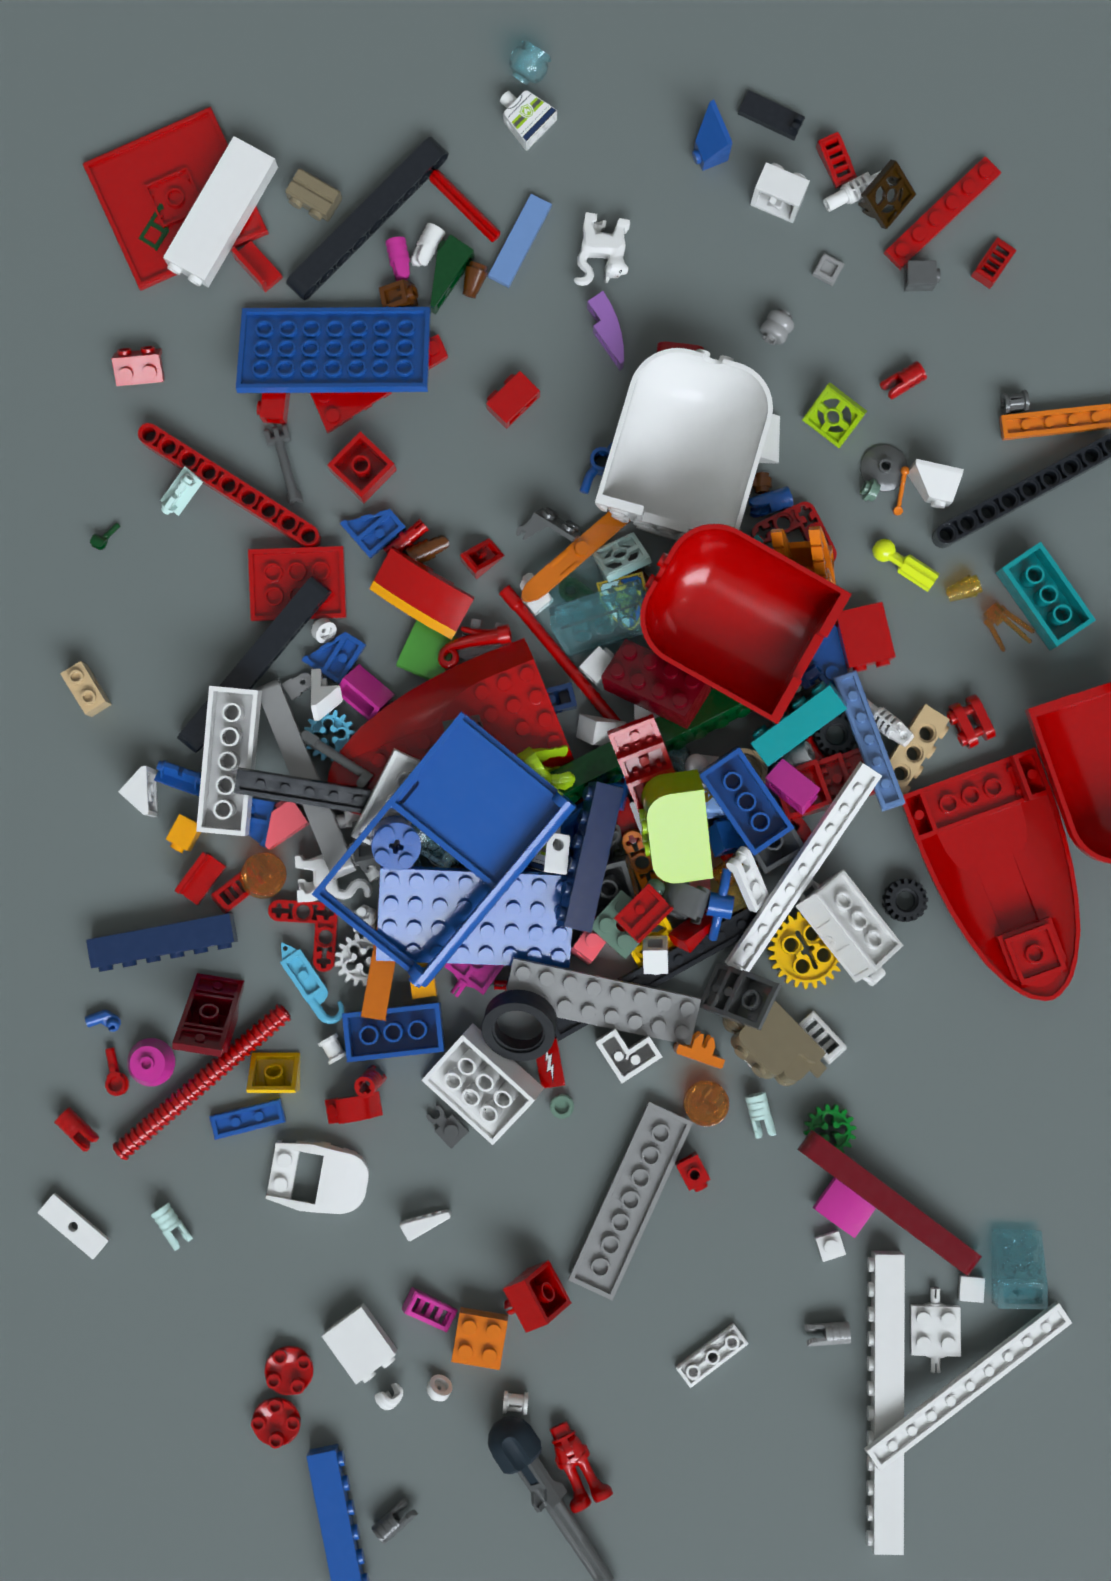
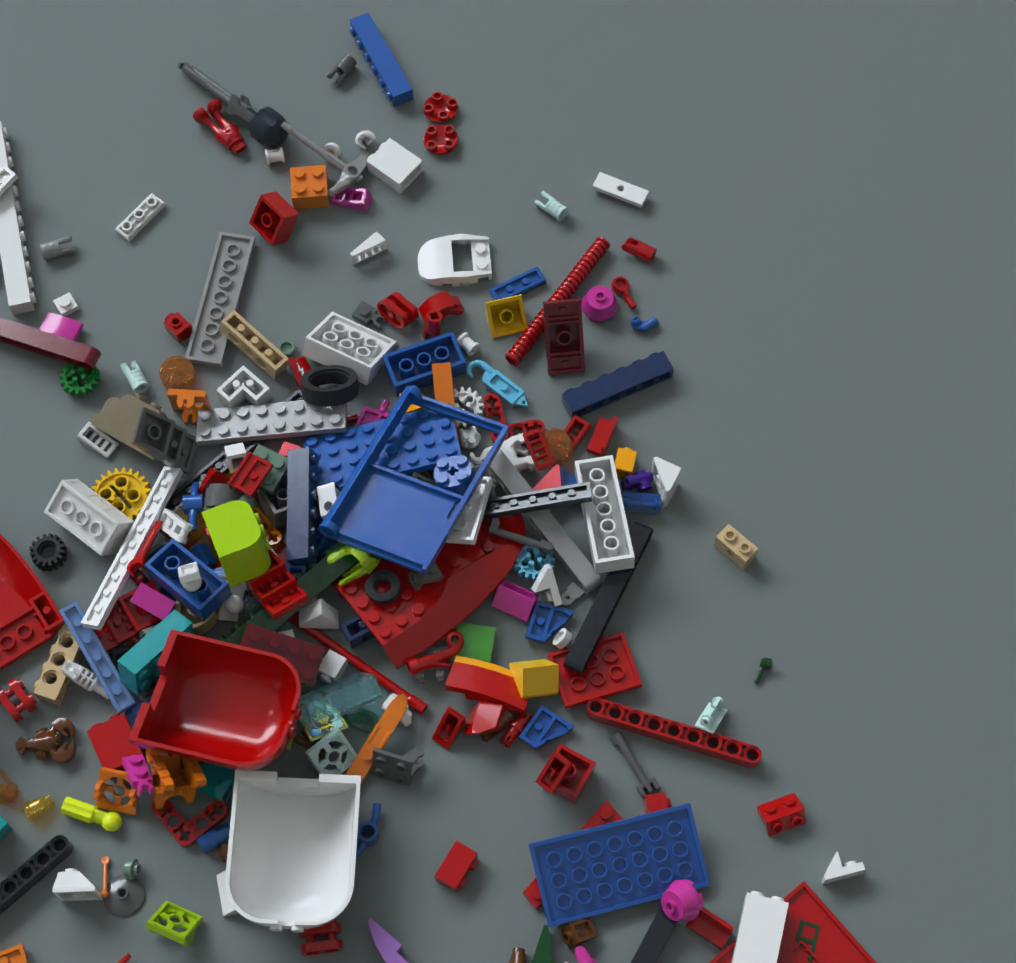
camera: 170 degrees right, 20 degrees down
none -> reddish brown animal [16,718,76,764]
none -> orange piece [93,767,139,815]
none -> dark pink plate [122,754,153,797]
none -> red piece [127,521,163,577]
none -> white tile [178,562,202,592]
none -> tan brick [220,310,289,379]
none -> light grey piece [280,121,371,196]
none -> black tyre [365,569,402,605]
none -> red brick [377,292,419,329]
none -> red slope [463,700,505,736]
none -> yellow slope [509,659,559,699]
none -> red slope [523,427,556,472]
none -> red slope [535,750,572,794]
none -> dark purple plate [621,470,654,493]
none -> dark pink cone [661,879,704,921]
none -> white slope [821,851,865,885]

